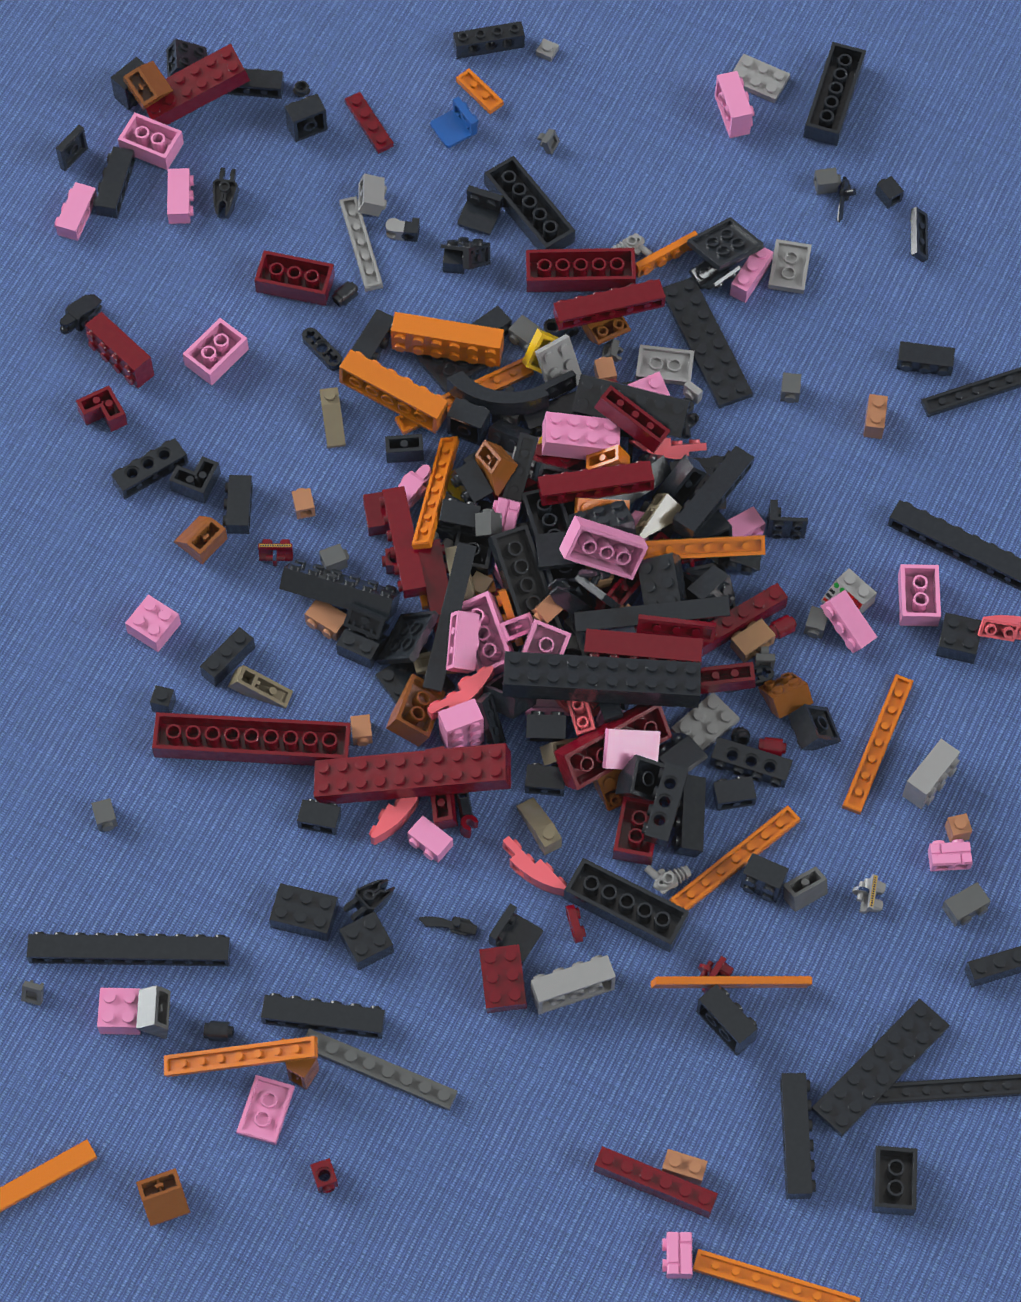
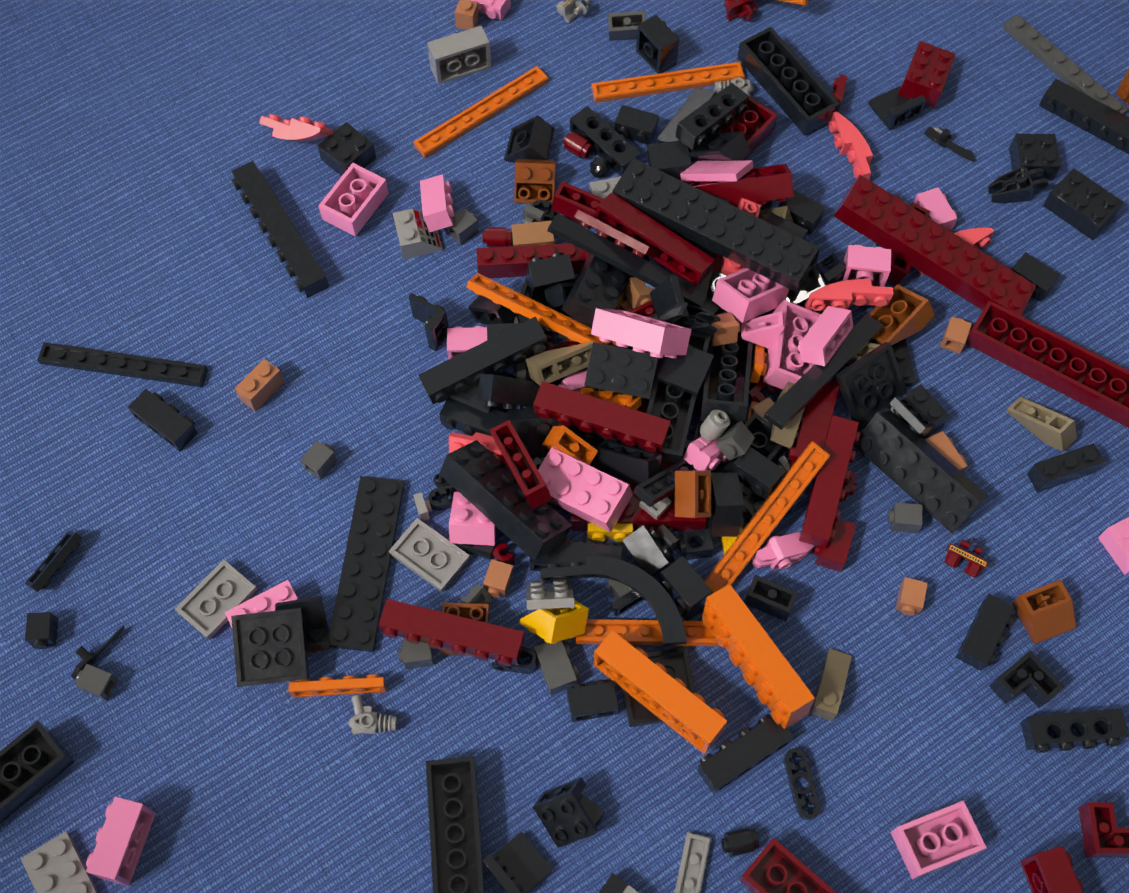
camera: 150 degrees left, 0 degrees up
dark tan slope [516,797,562,856] -> none
dark red brick [526,248,636,292] -> none
light grey brick [531,955,616,1015] -> none
none -> light grey brick [700,409,730,441]

